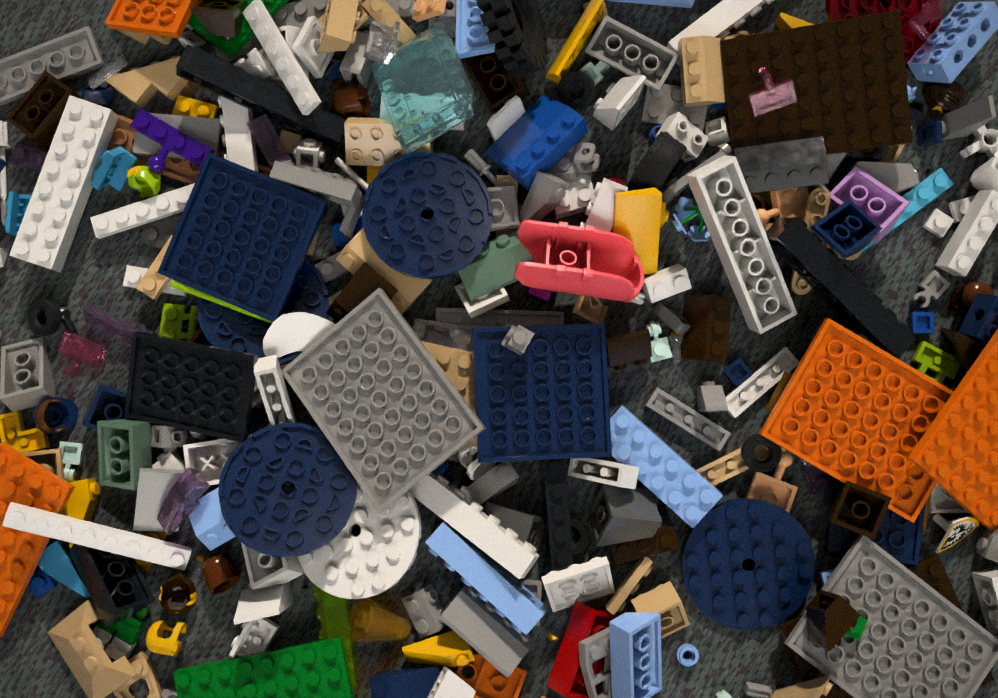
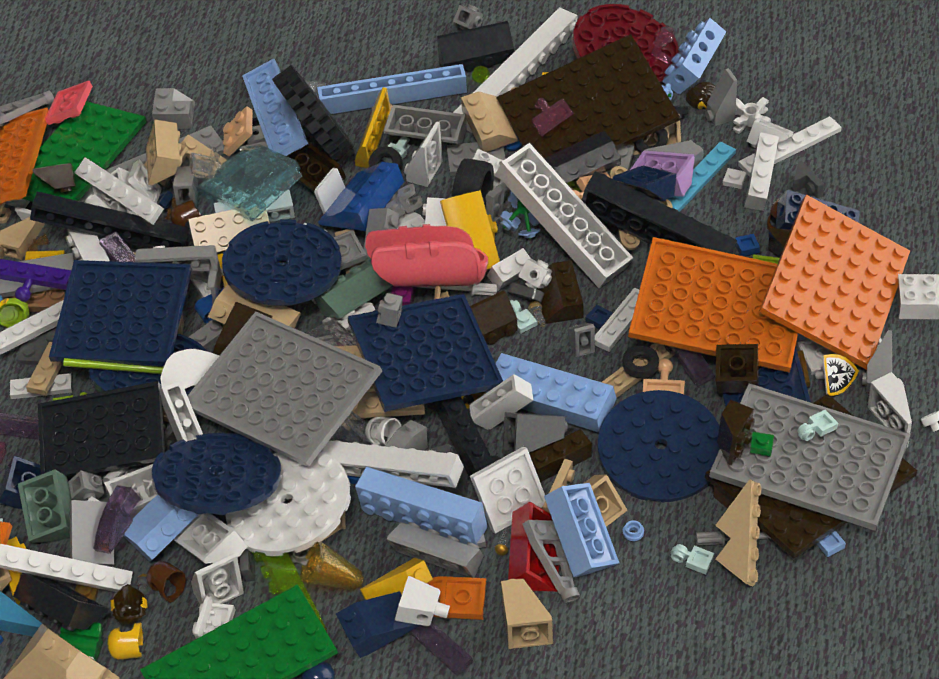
camera: 20 degrees left, 35 degrees down
light grey bracket [401,583,447,639] -> none
light grey plate [645,387,731,451] -> none
light grey plate [910,270,951,309] -> none
dark blue plate [918,120,943,147] -> none
none -> white brick [518,259,552,289]
none -> light aqua plate [797,410,839,441]

